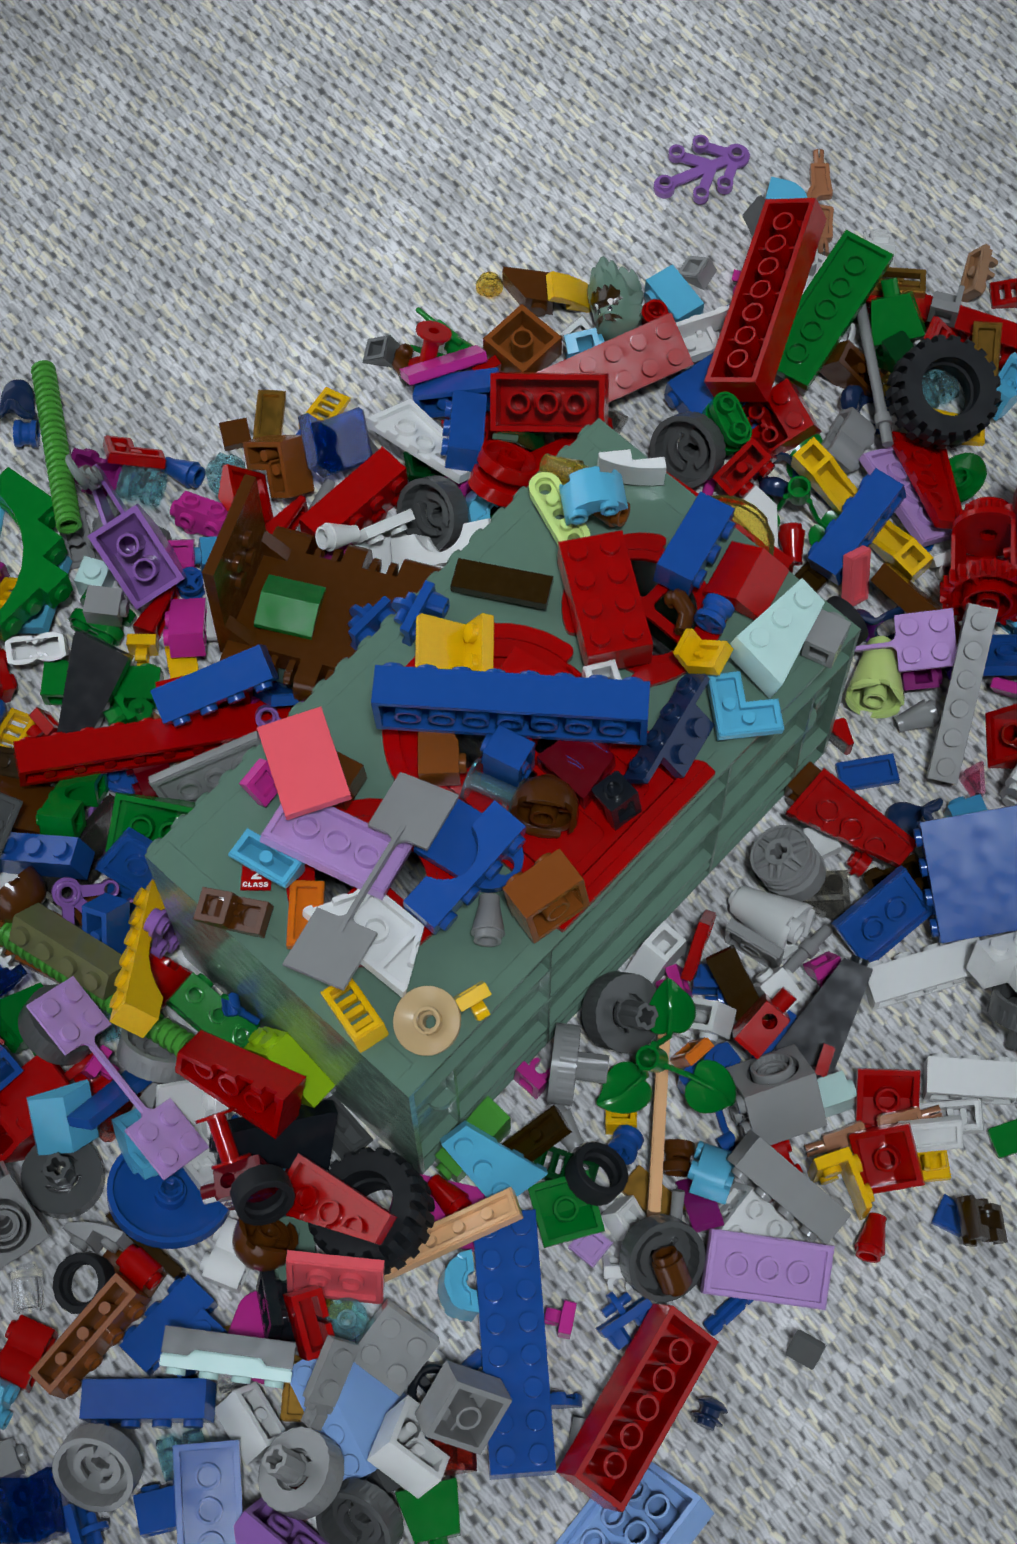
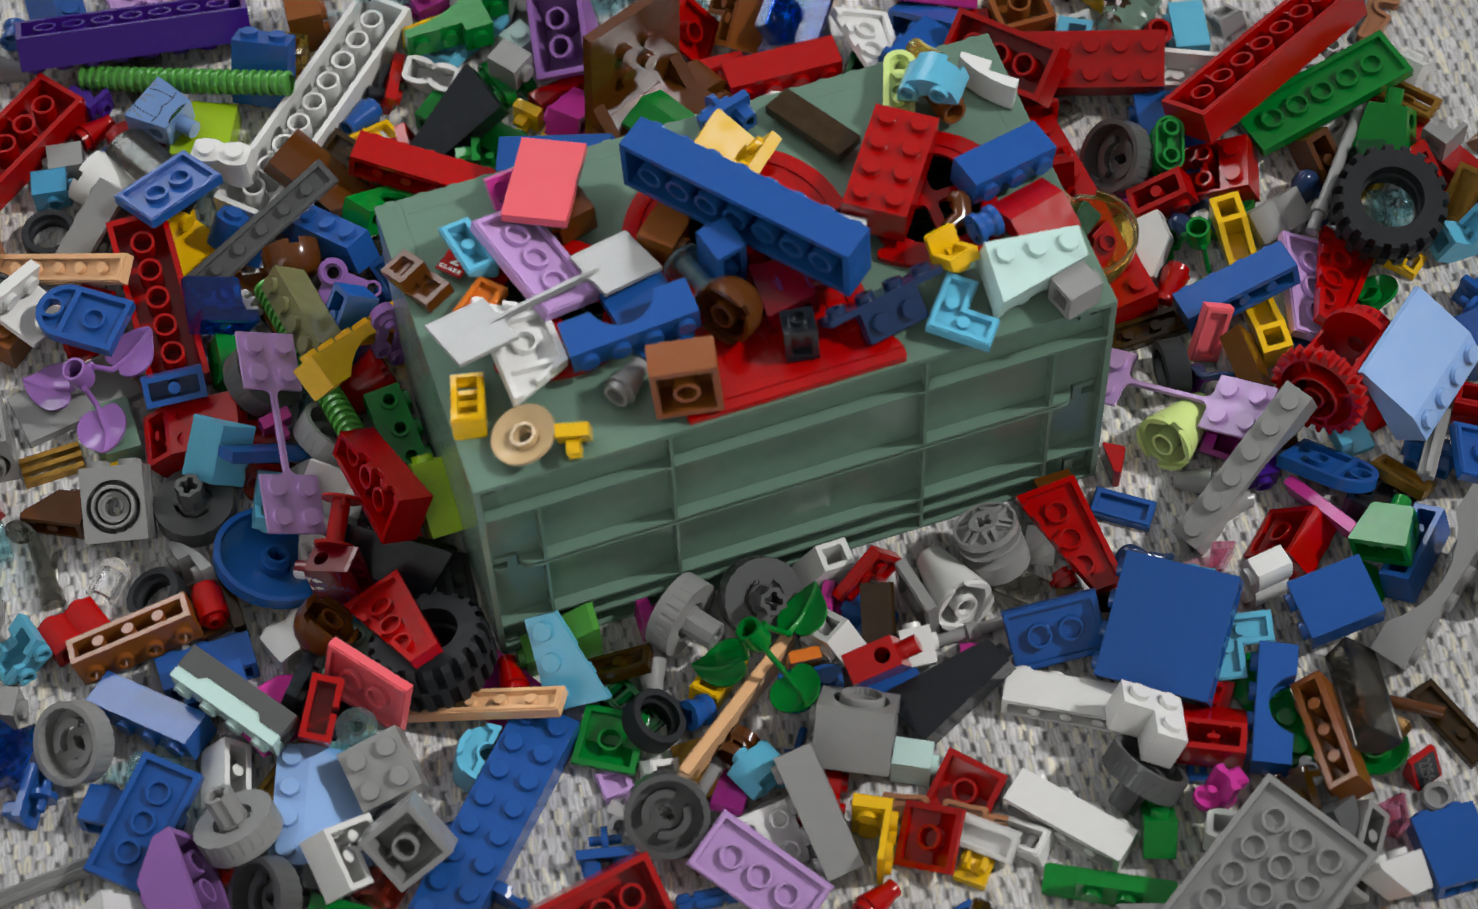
camera: 30 degrees right, 10 degrees down
blue hand [221,992,260,1025] -> none
black tyre [230,1164,295,1226] -> none
light grey hinge [301,1335,360,1431] -> none
white cone [315,523,360,552] -> none
dark pink tile [544,1300,577,1340] -> none
reddish brown brick [652,1246,692,1297] -> none
red tile [815,1043,836,1077] -> none

